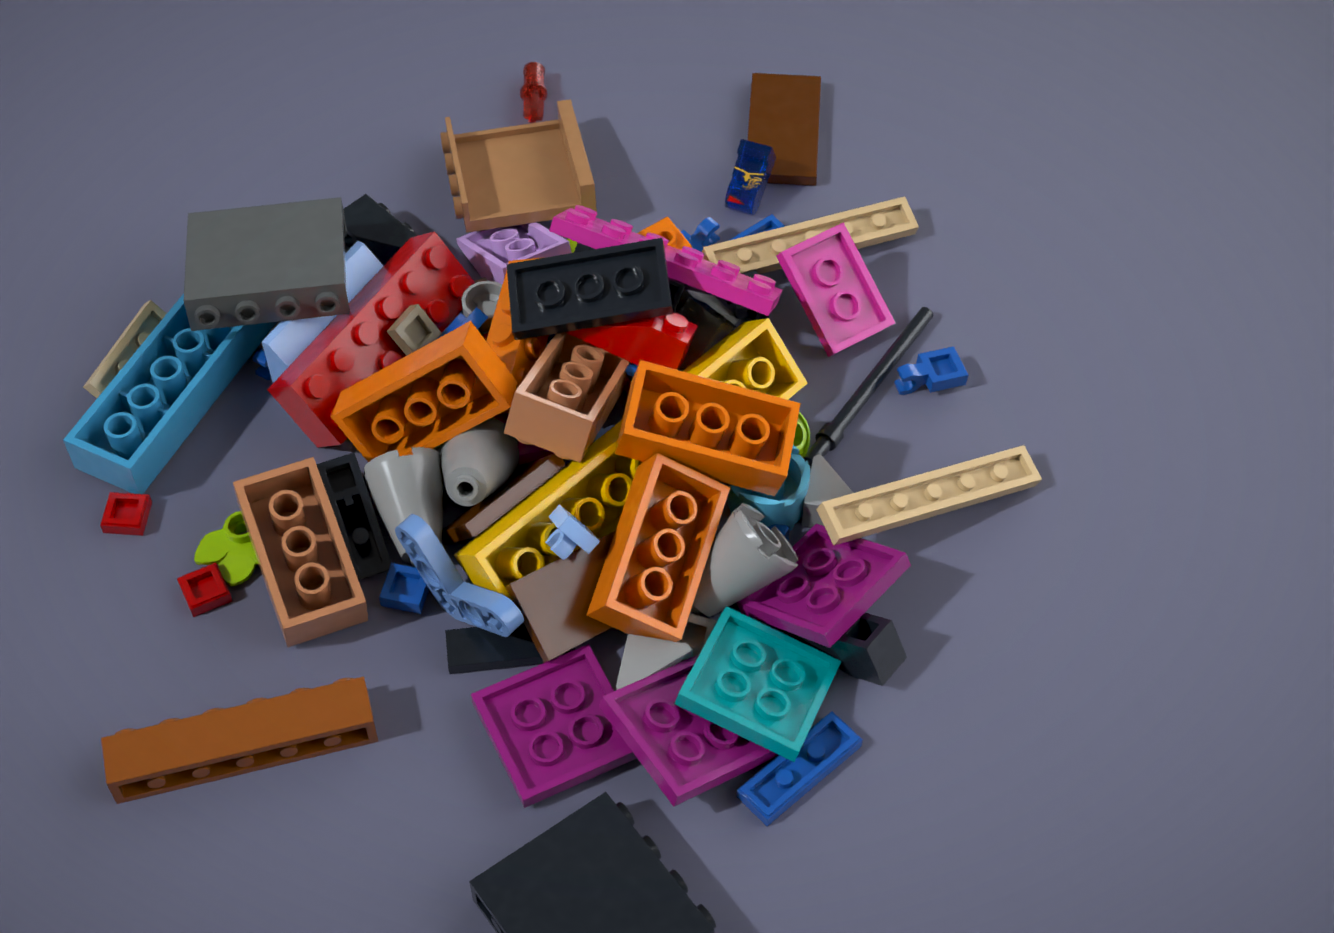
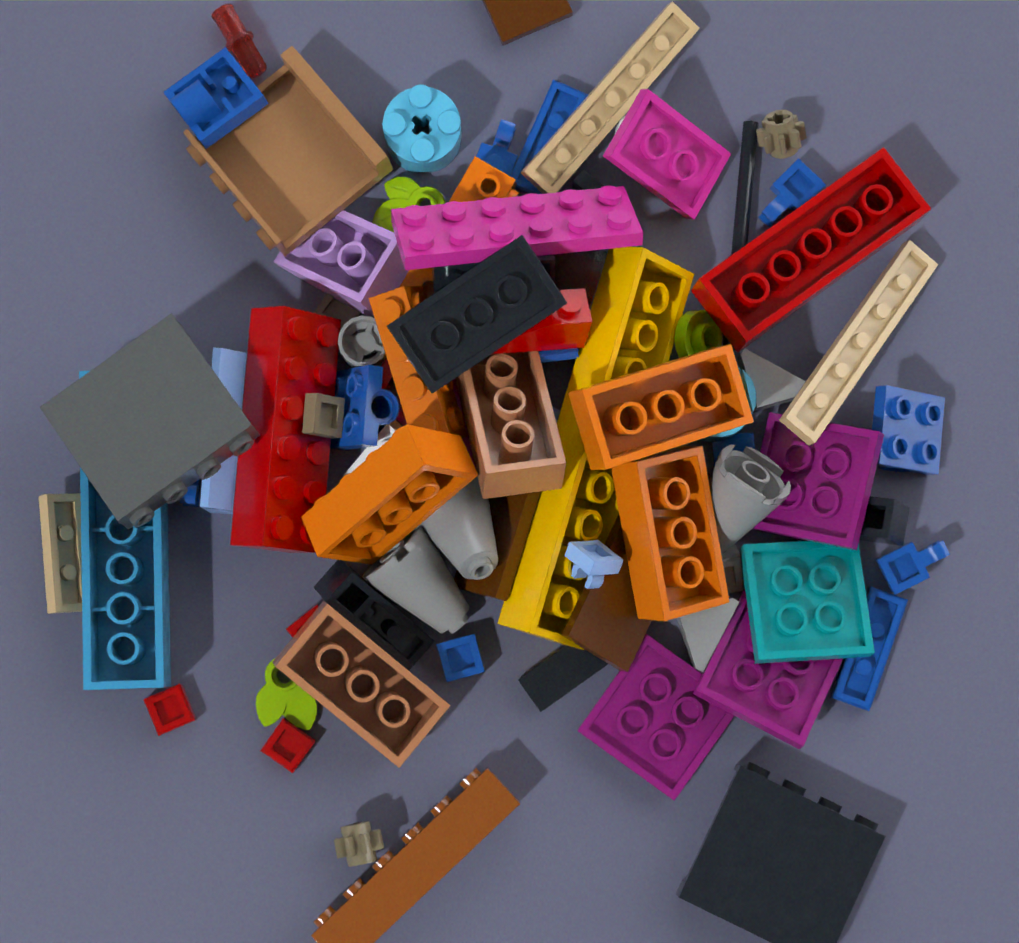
camera: 30 degrees left, 30 degrees up
black slope [343,194,417,266] -> none
medium blue beam [395,514,524,637] -> none
clear blue leg [725,139,776,215] -> none
none -> blue plate [163,47,269,149]
none -> dark tan gear [333,821,384,867]
none -> medium azure brick [382,84,462,173]
none -> red brick [691,147,931,352]
none -> dark tan gear [756,110,807,159]
none -> plate [872,385,945,475]
none -> blue plate [875,540,950,595]

